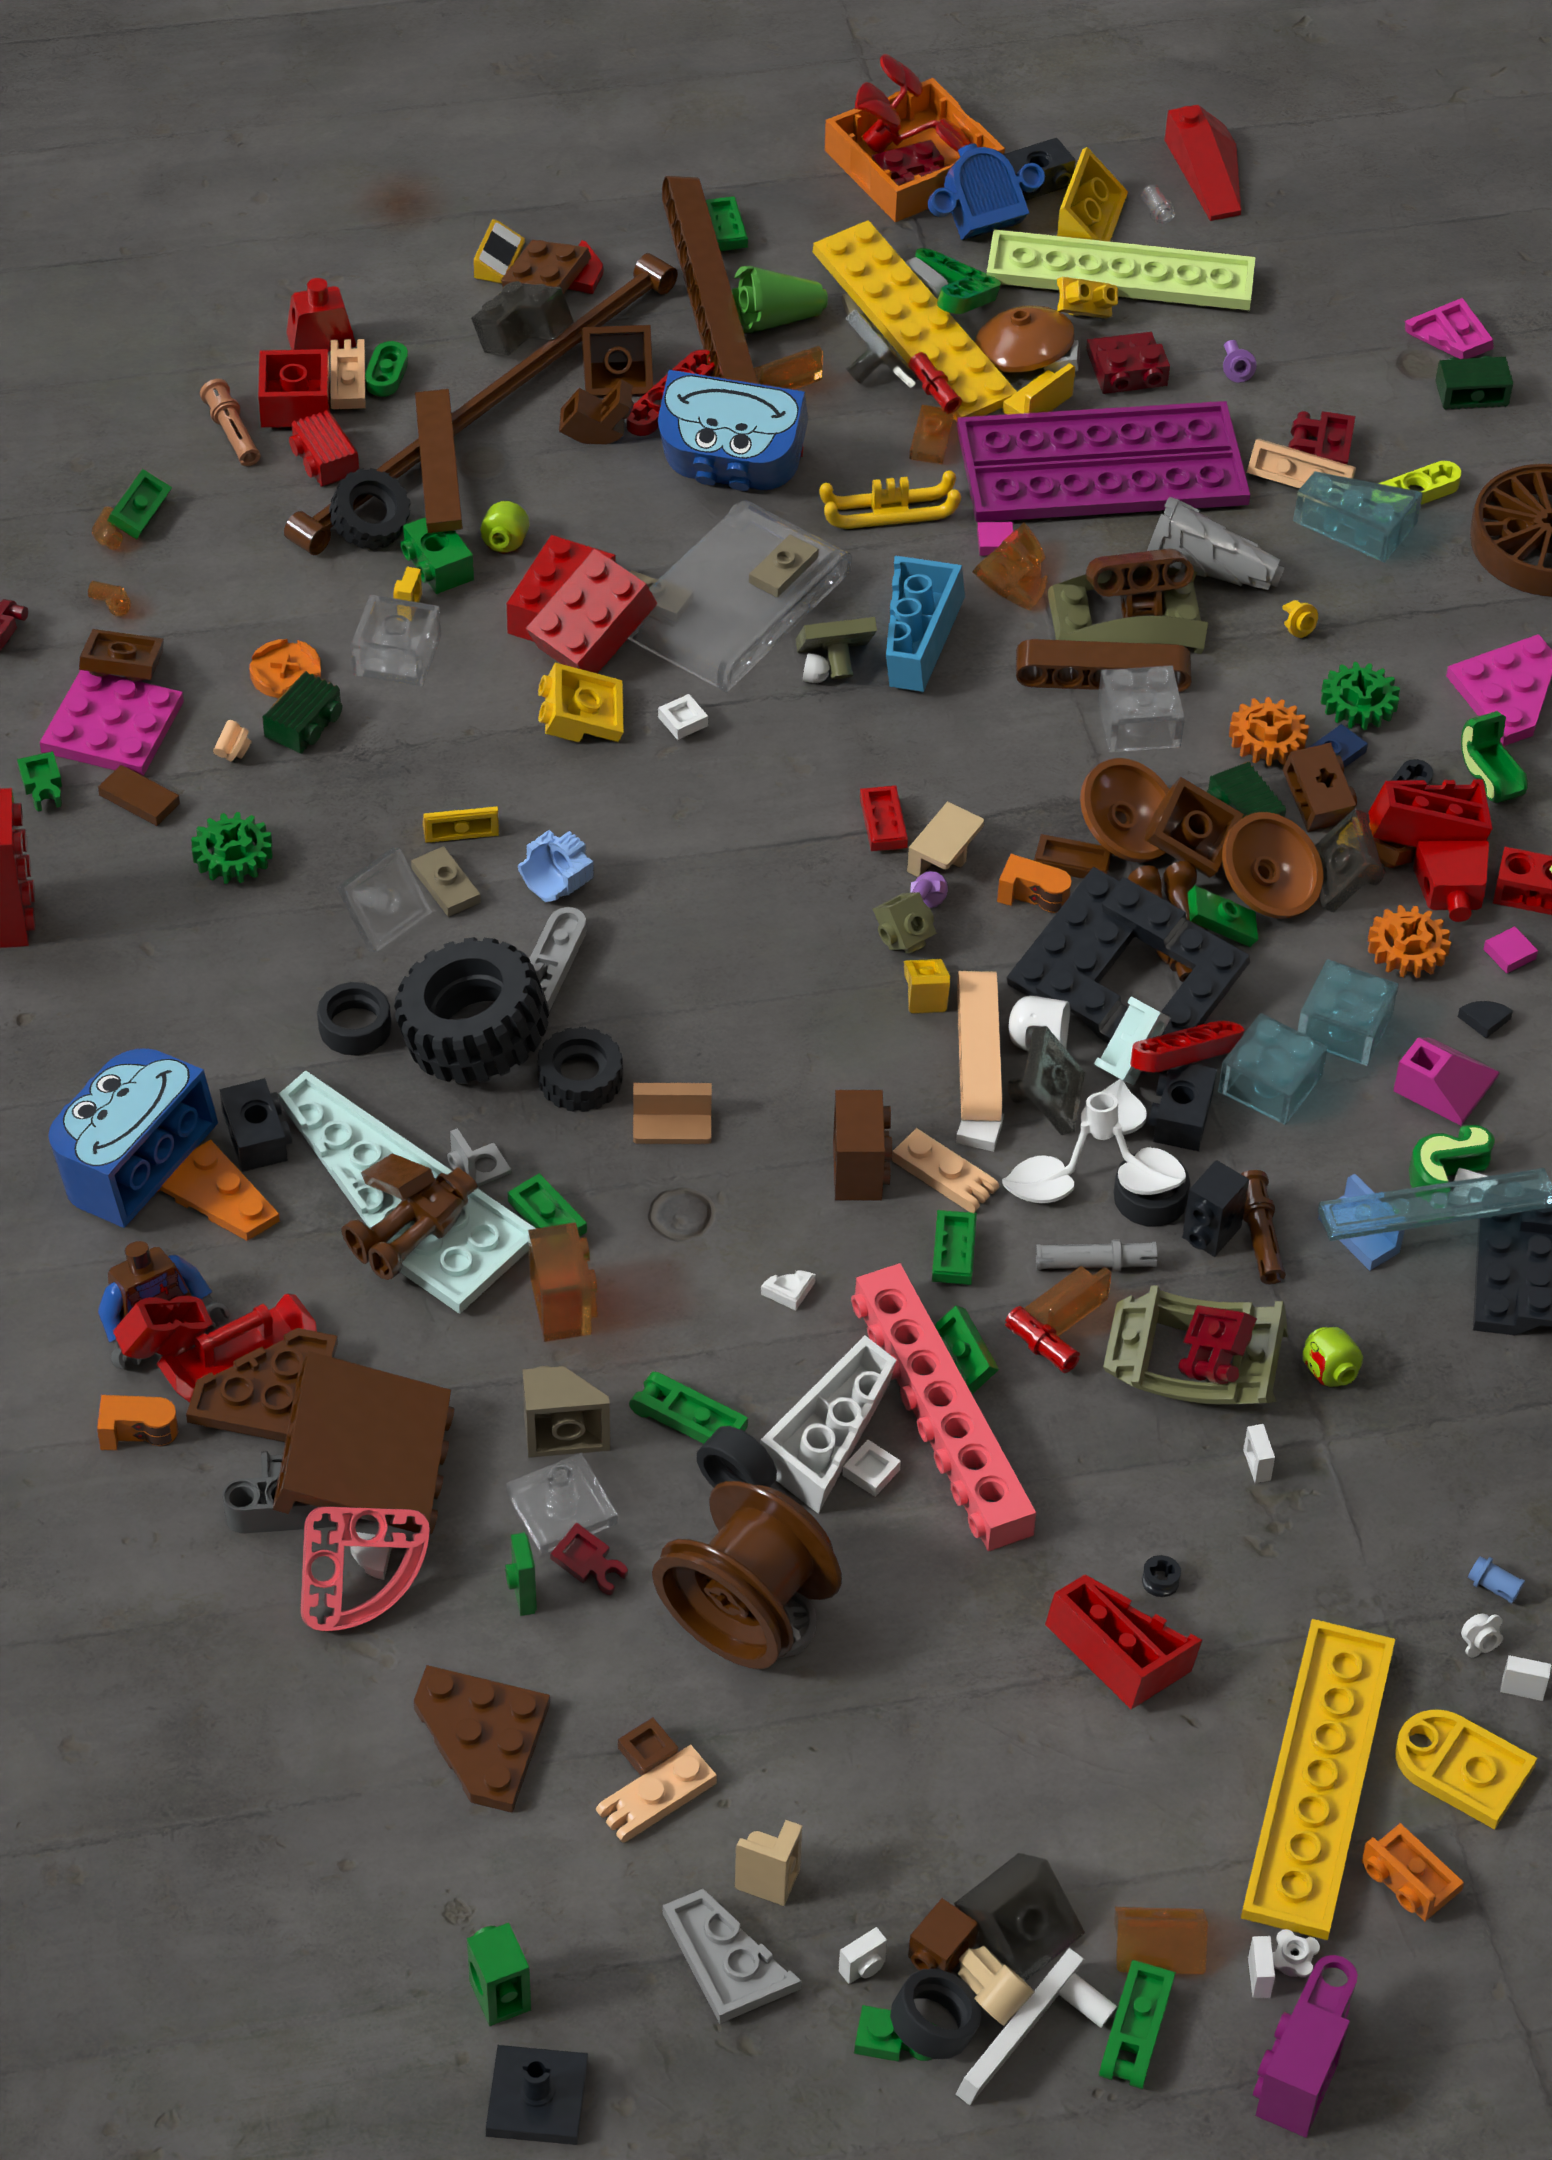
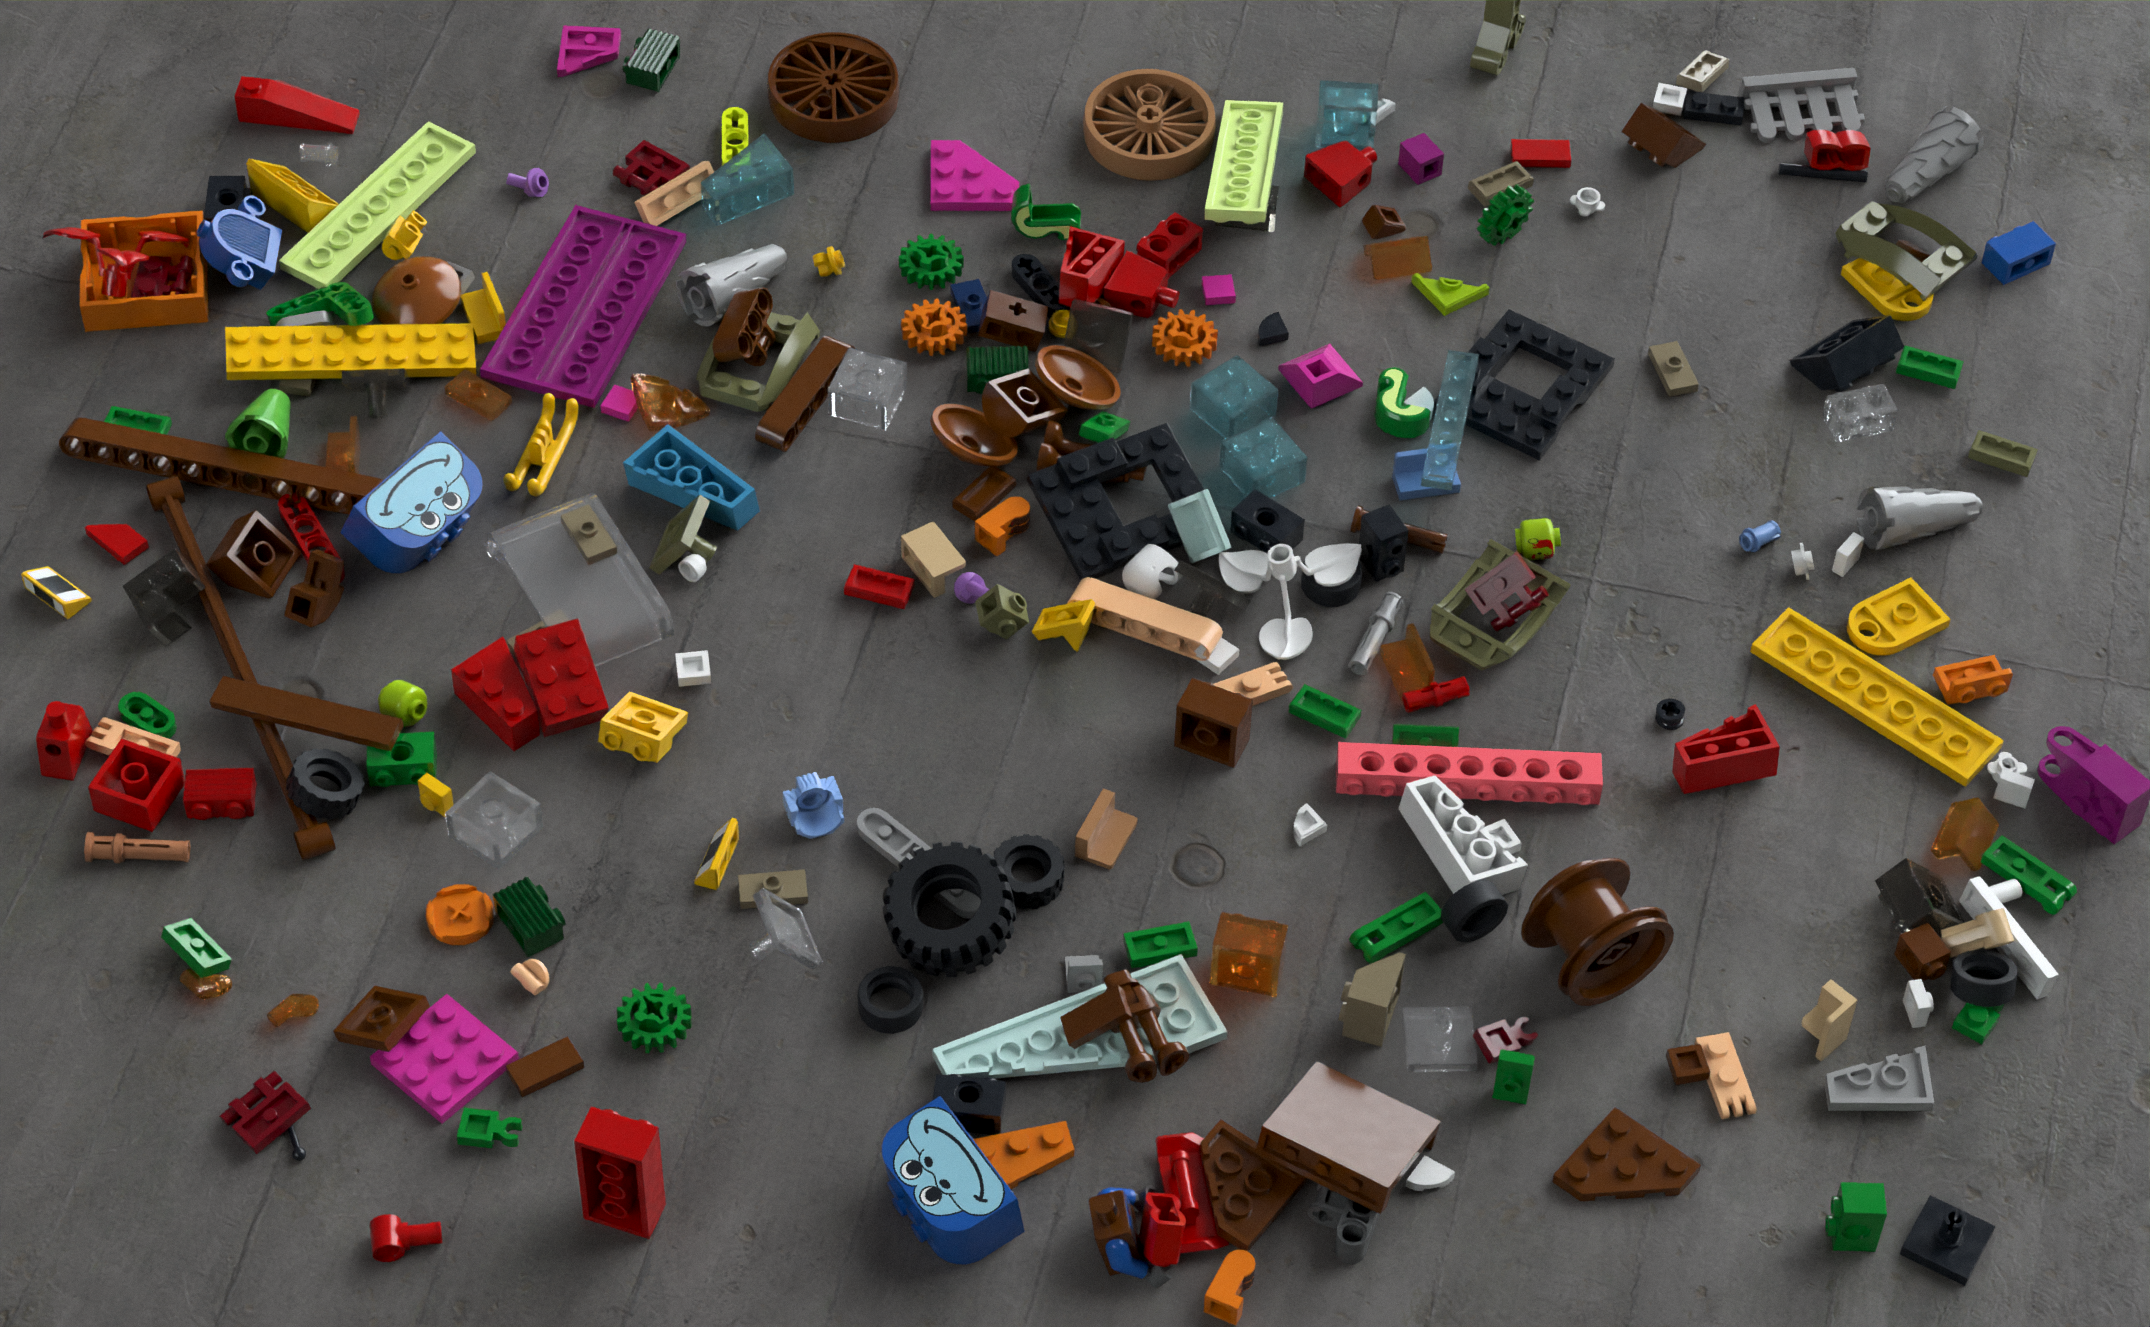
camera: 65 degrees left, 0 degrees up
coral beam [301,1507,430,1631] -> none
reddish brown plate [501,240,591,299] -> none
red pin [908,352,962,414] -> none
dark red plate [1086,331,1170,394] -> none
red beam [1130,1021,1244,1072] -> none
white tile [1243,1424,1275,1483] -> none

